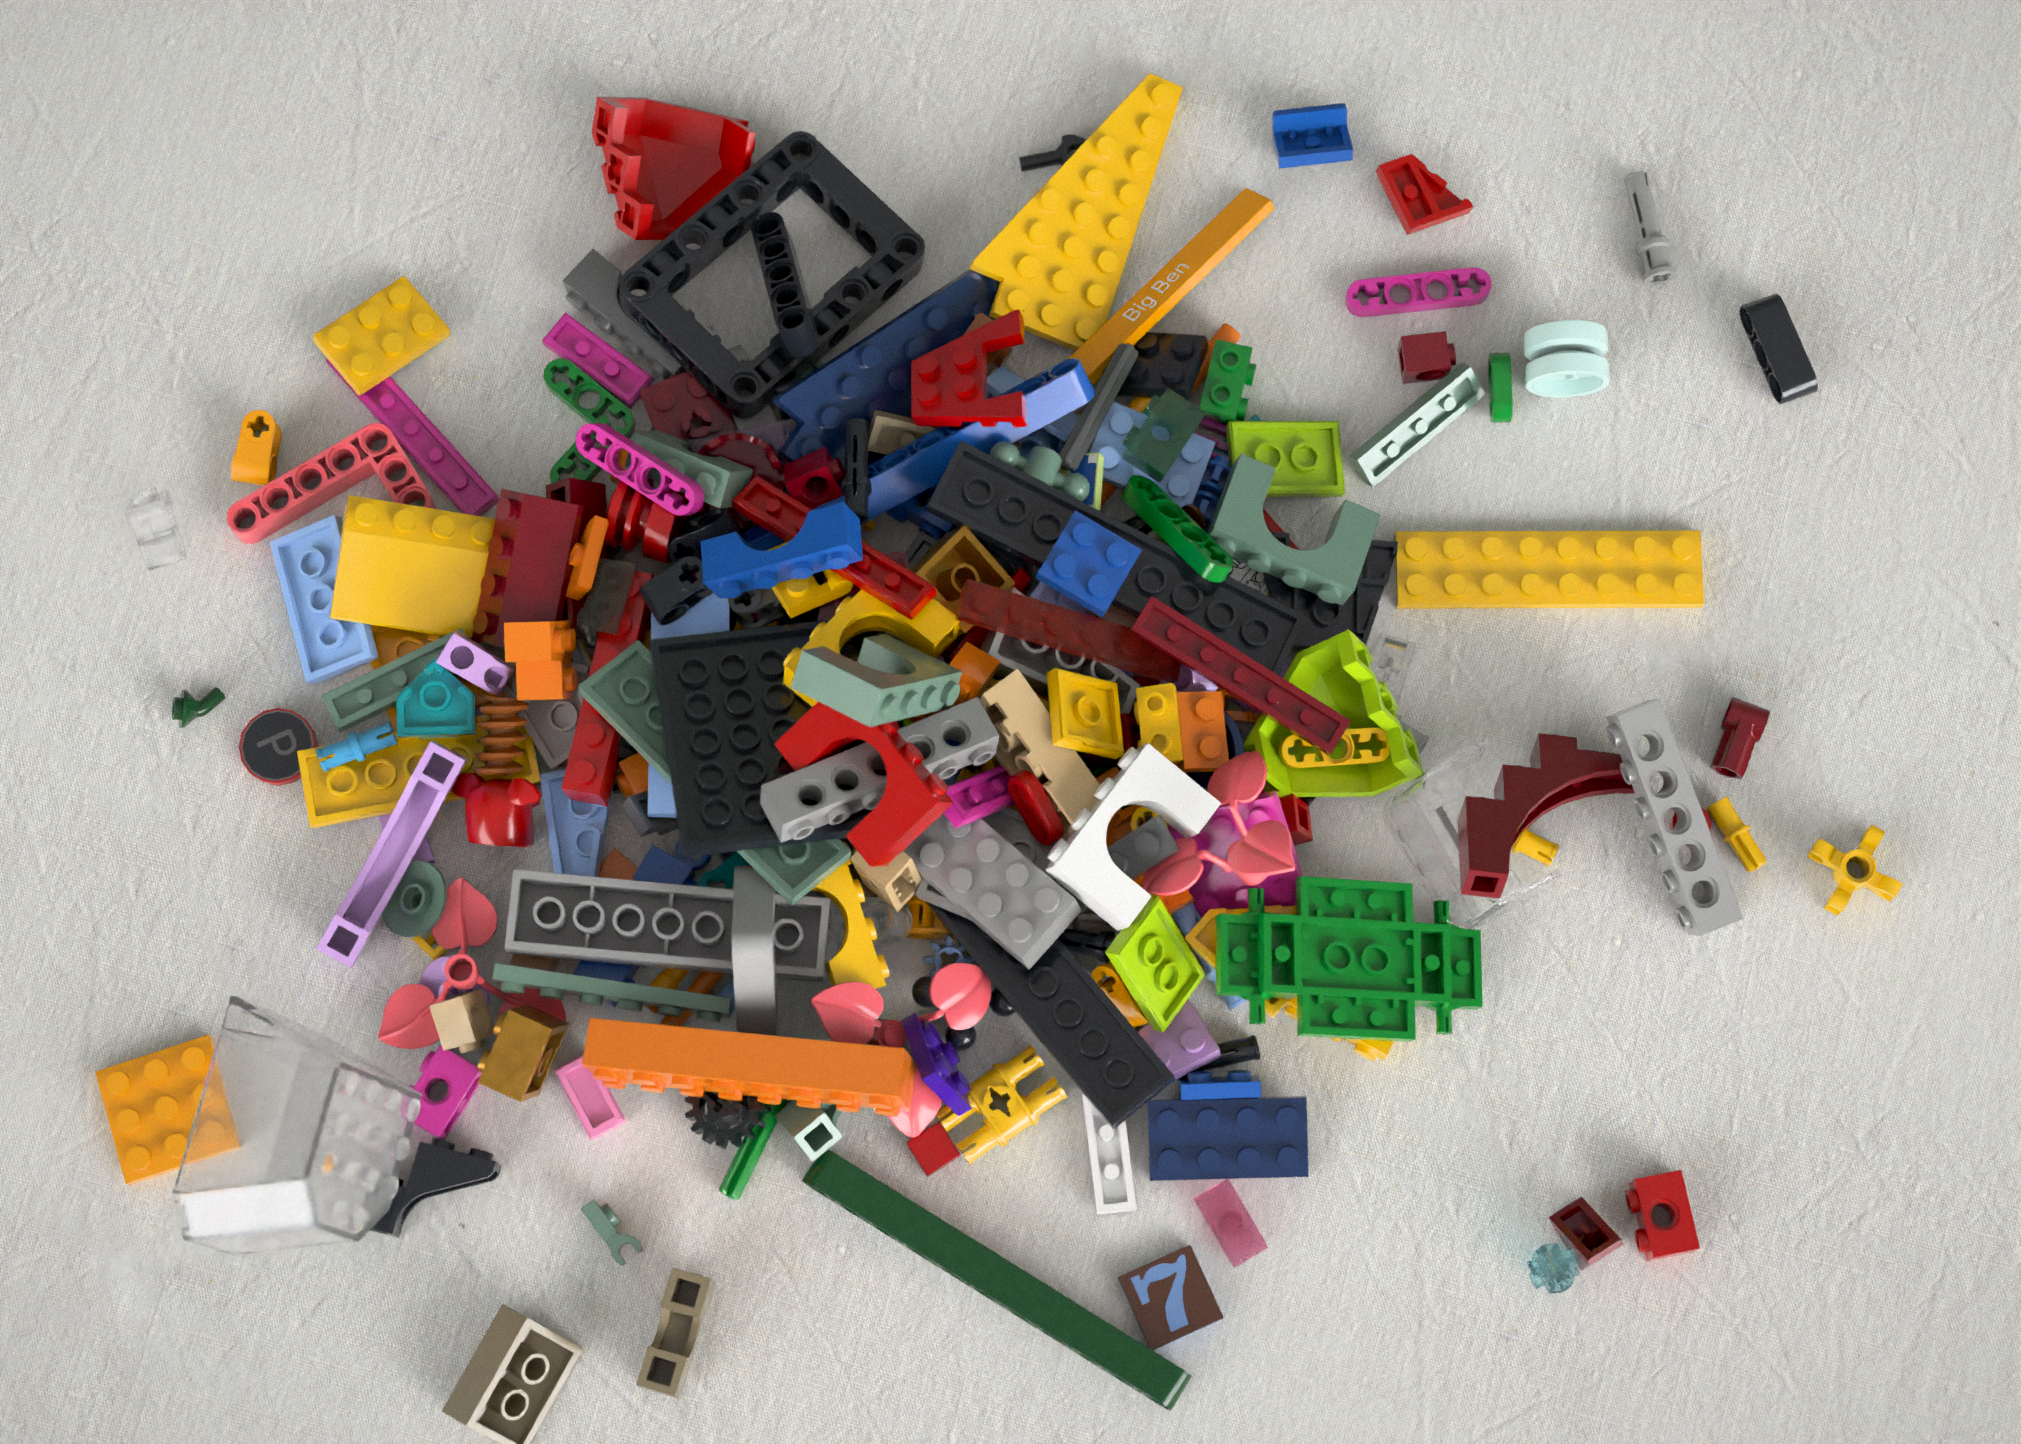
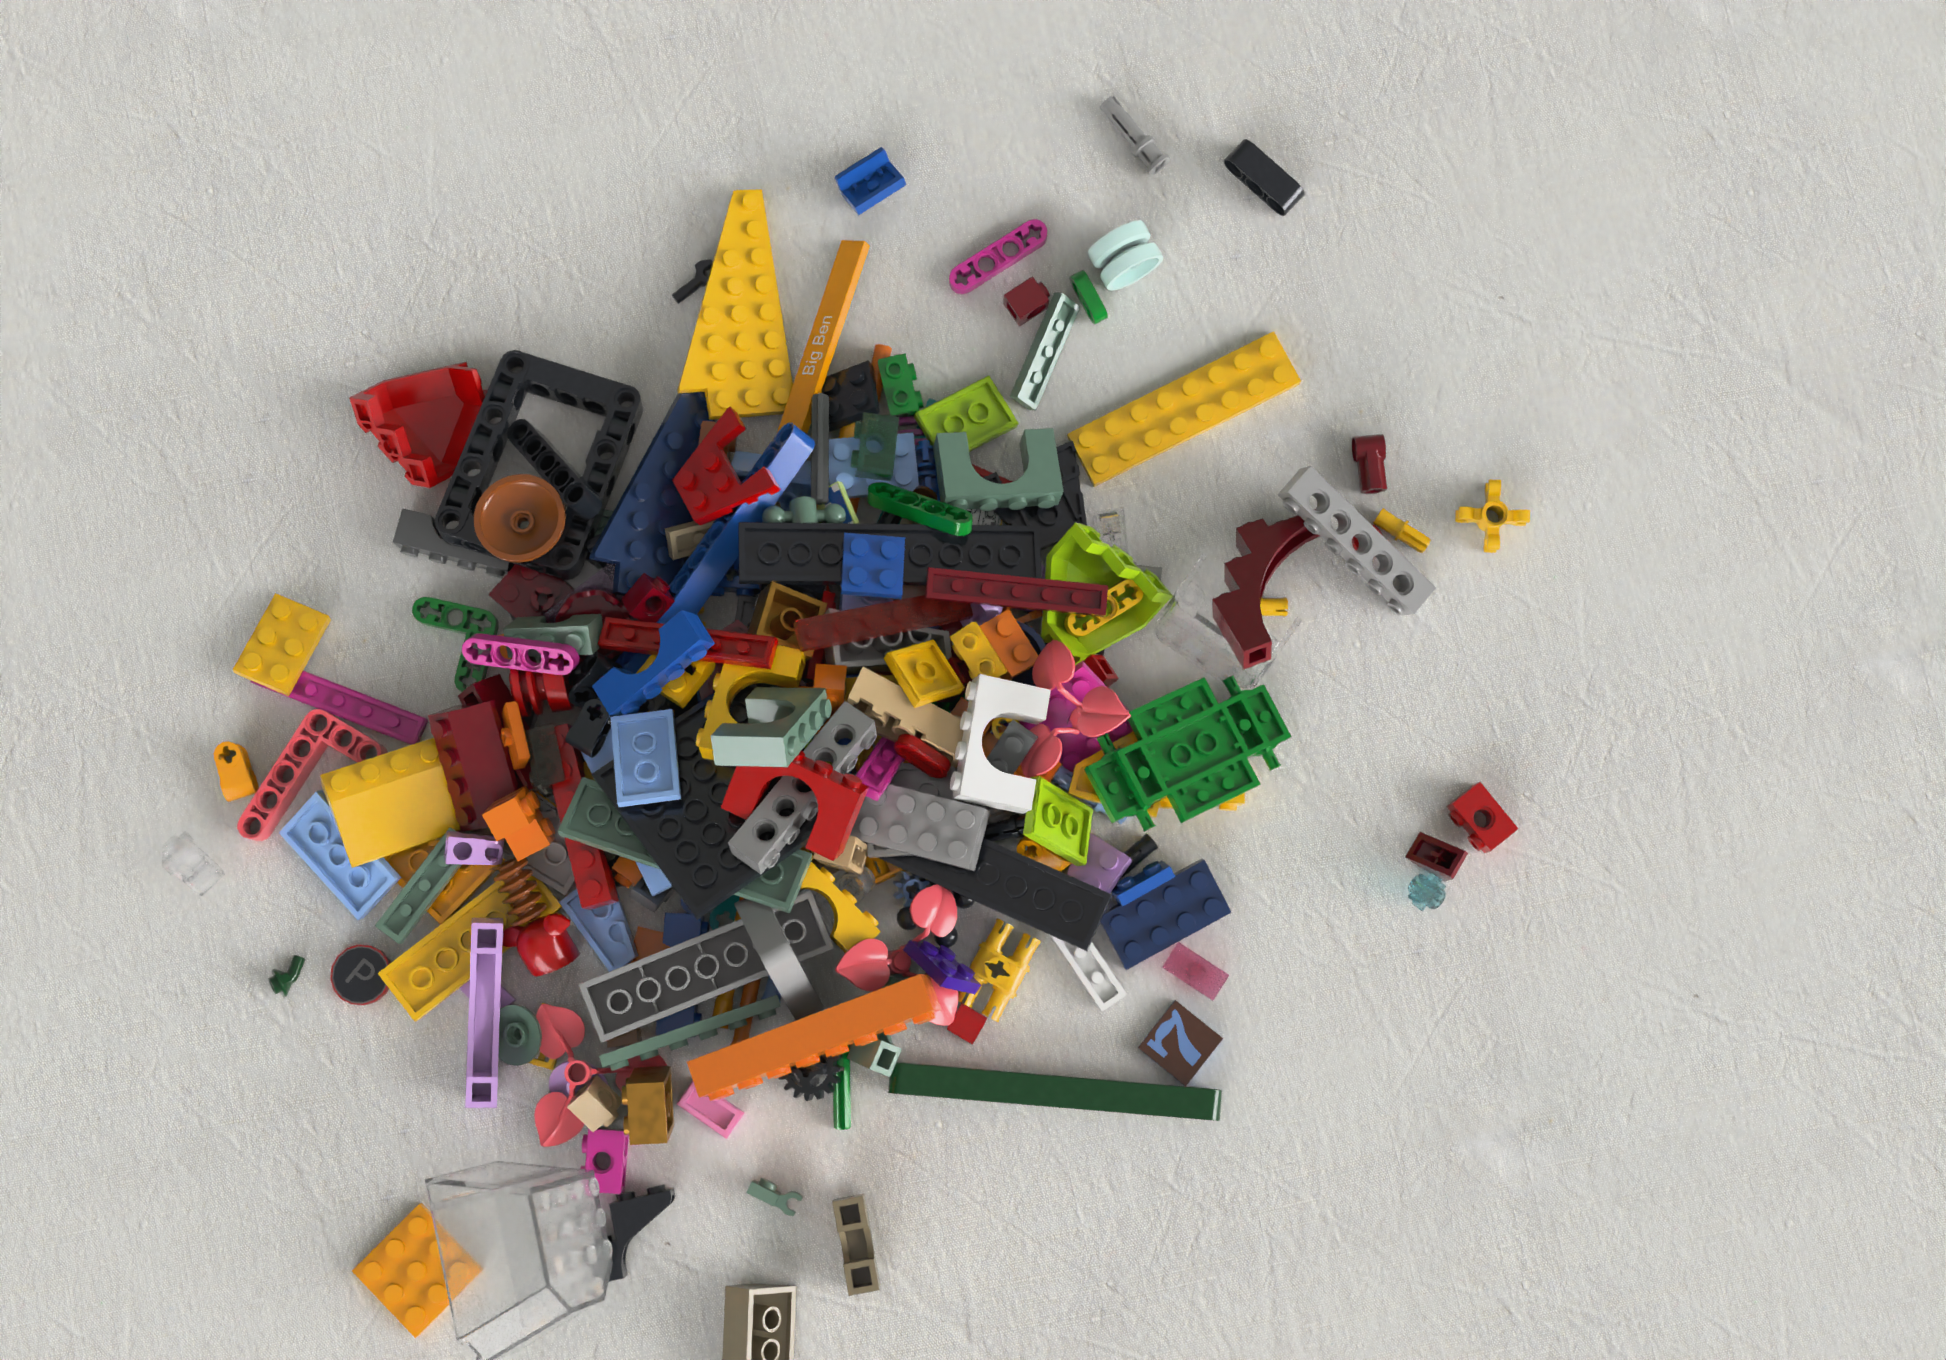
camera: 30 degrees left, 5 degrees up
dark azure pin [315,721,398,772] -> none
teal plate [396,658,477,739] -> none
dark pink tile [542,312,654,409] -> none
black pin [841,418,872,526] -> none
red wing [1375,154,1473,235] -> none
none -> dark orange dish [474,474,566,562]
none -> light blue plate [611,709,681,807]

